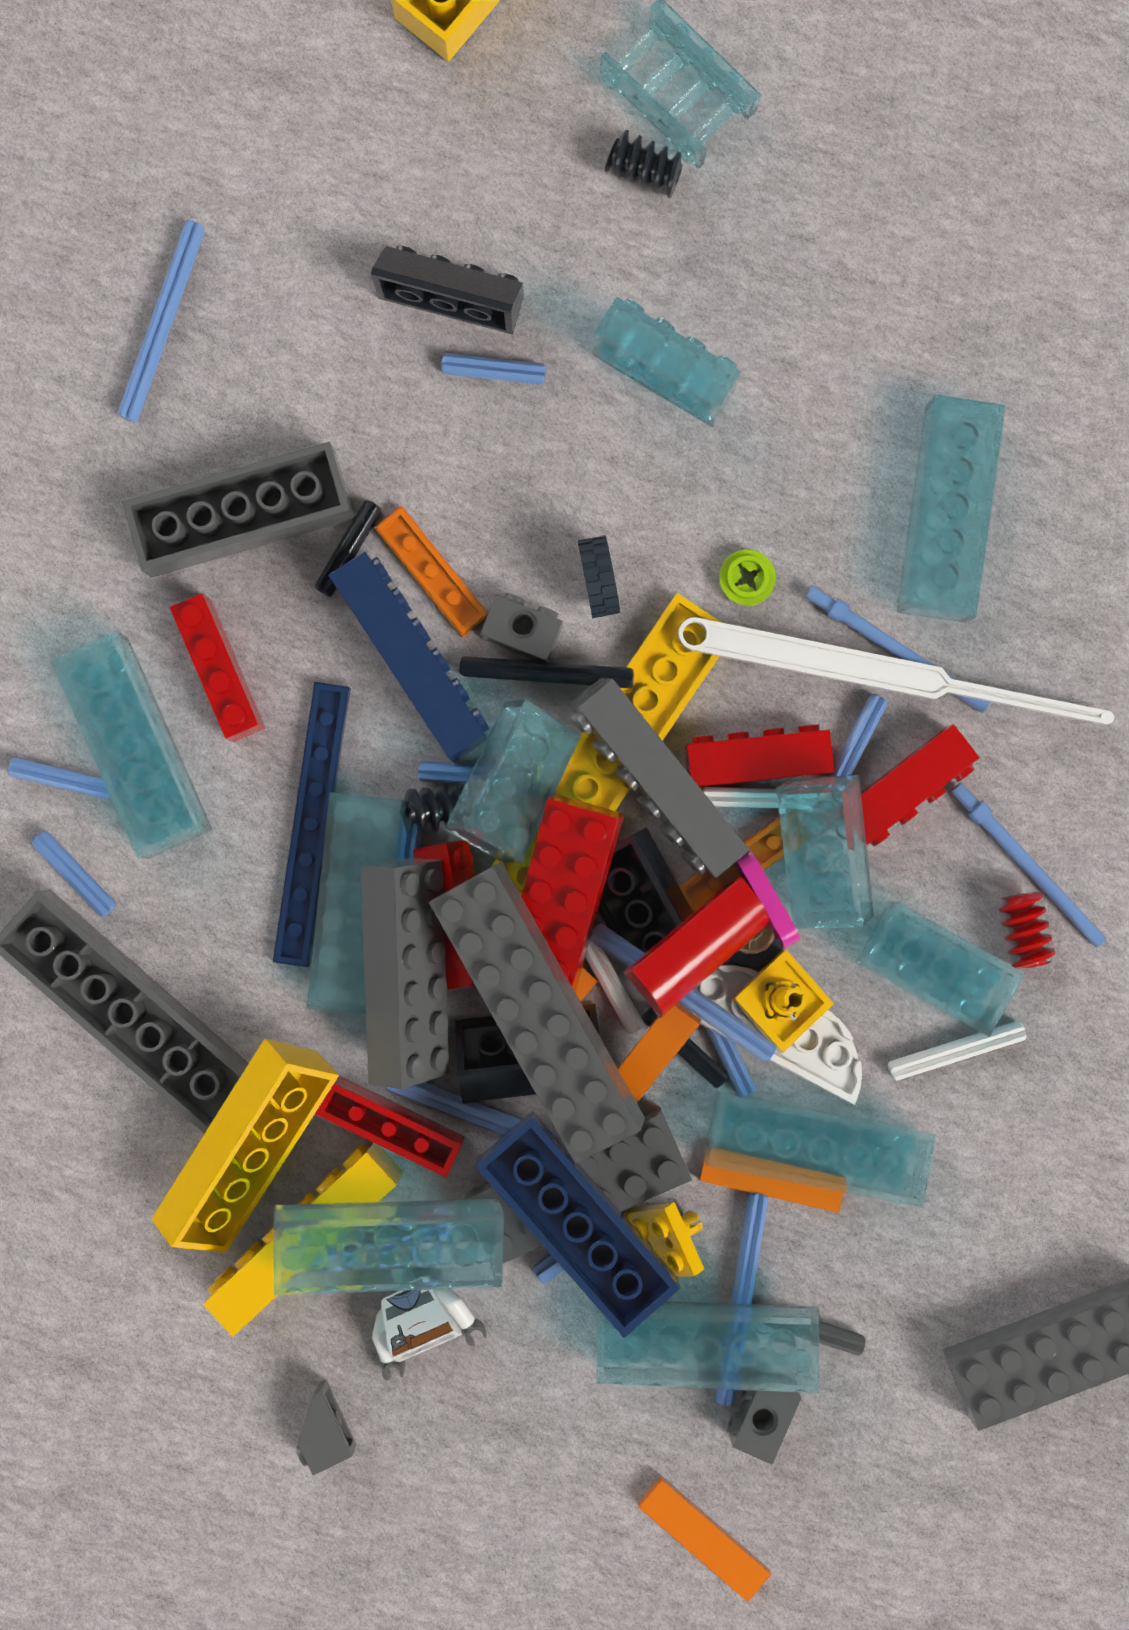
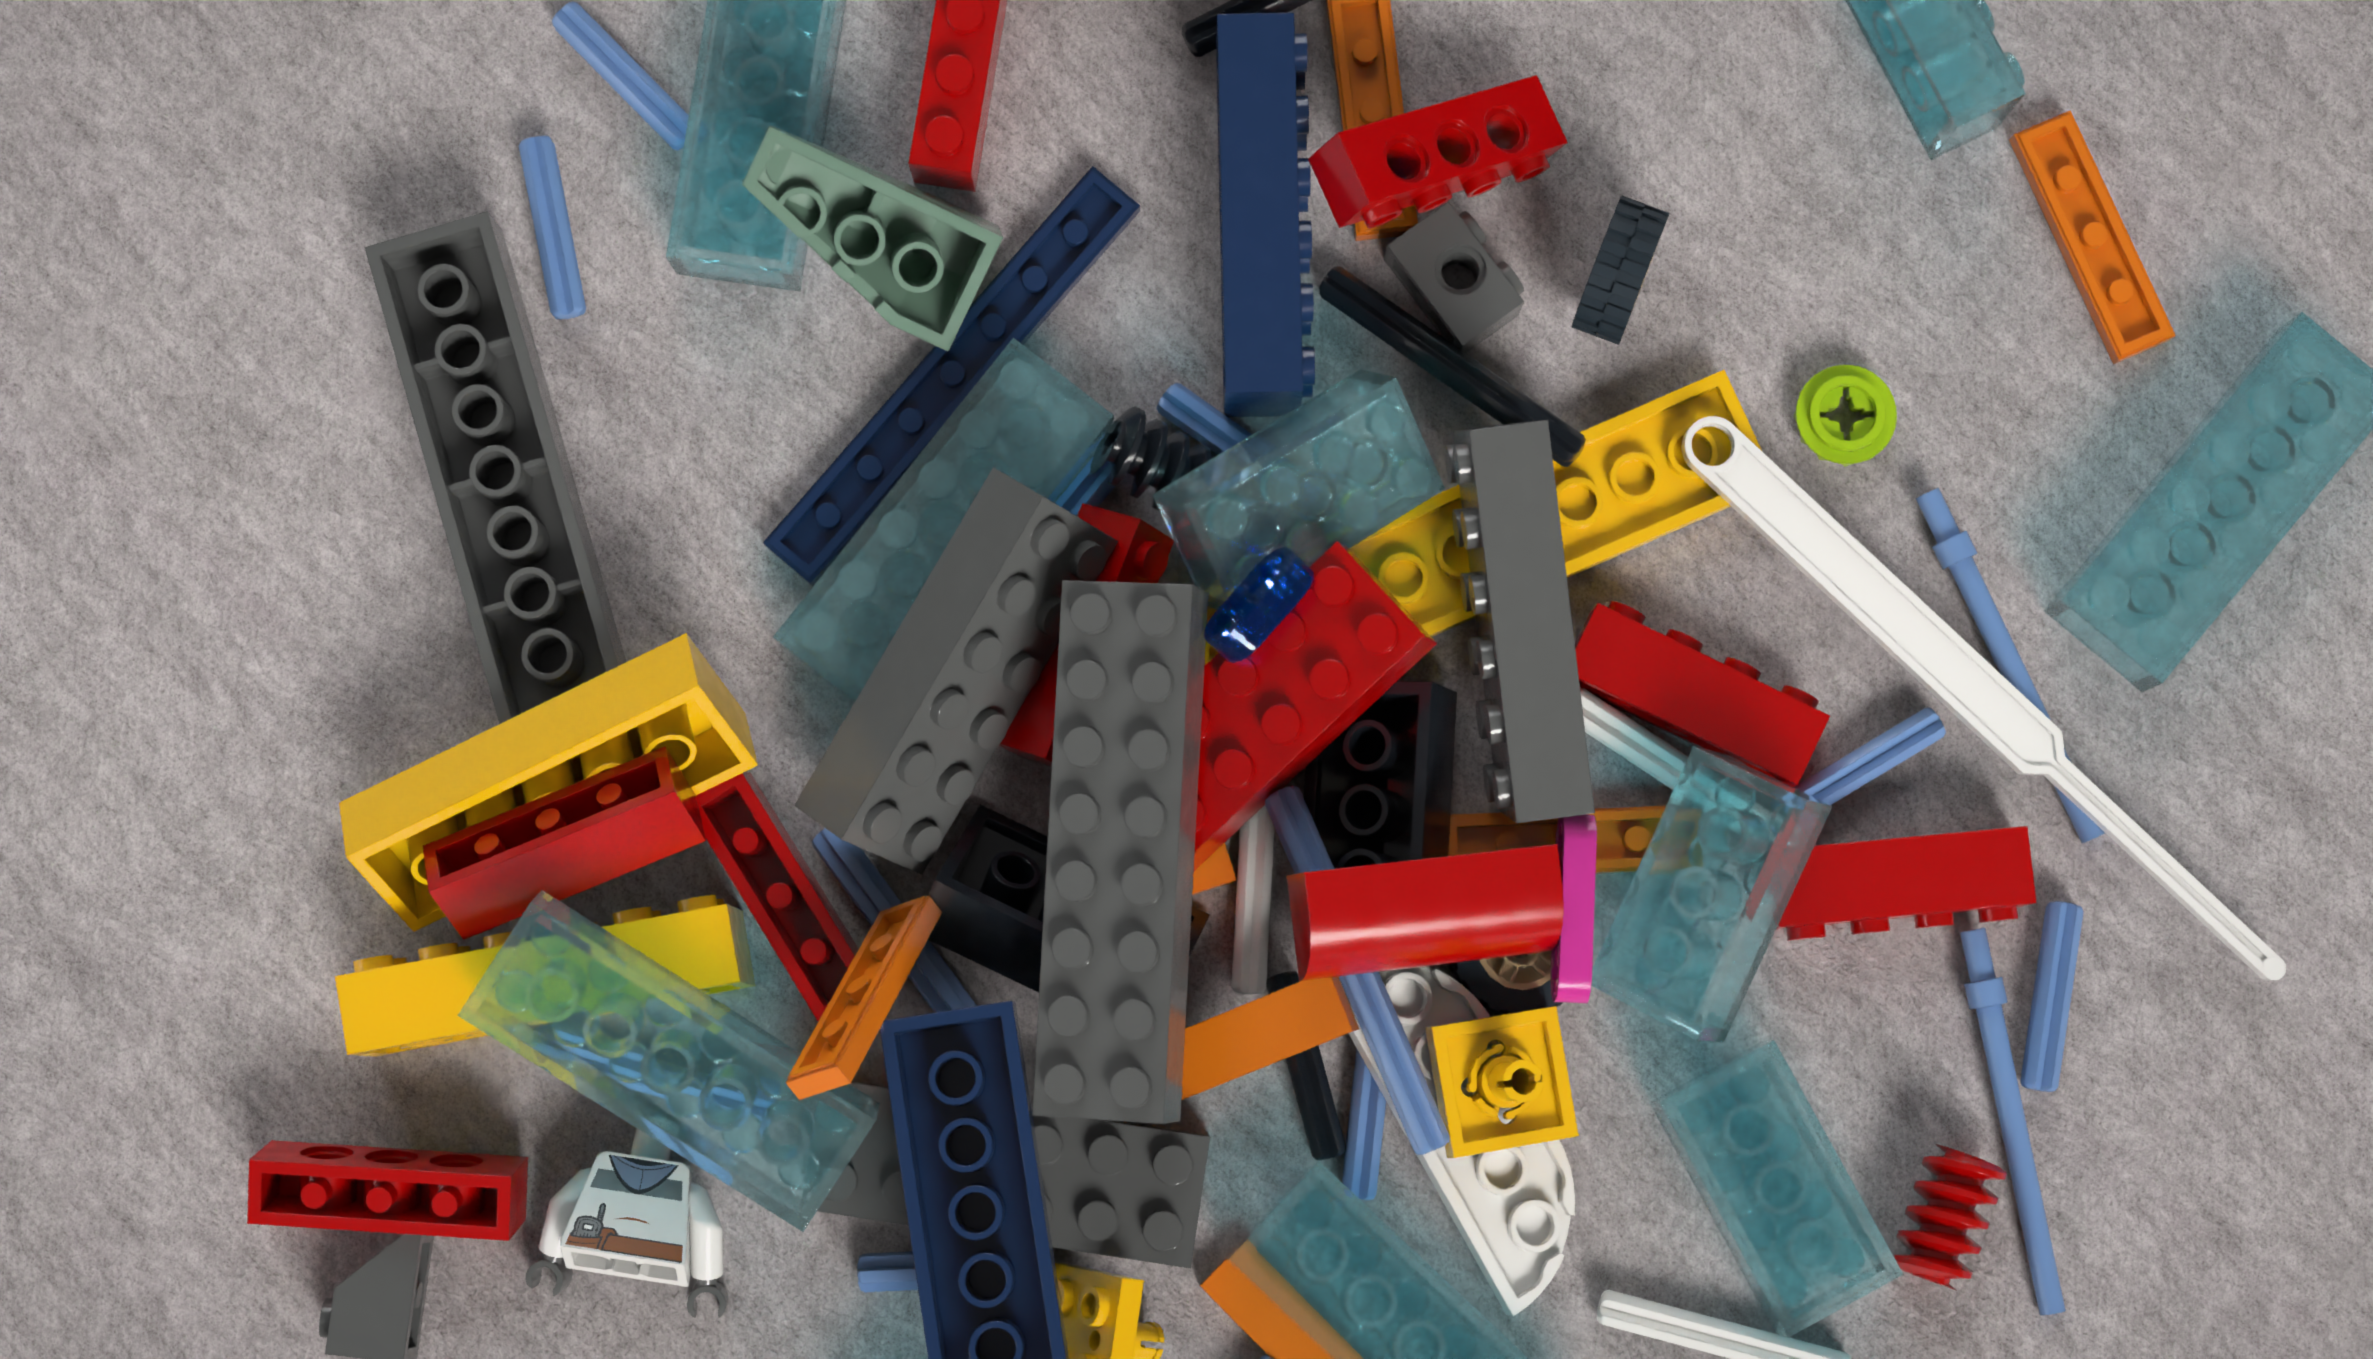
camera: 35 degrees right, 5 degrees down
none -> red brick [247,1140,528,1241]
none -> red brick [423,746,706,940]
none -> sand green wedge [742,125,1003,351]
none -> orange tile [786,895,942,1100]
none -> clear blue beam [1204,547,1314,663]
none -> red brick [1308,75,1568,228]
none -> orange tile [2009,110,2176,365]
none -> medium blue axle [2020,901,2084,1092]

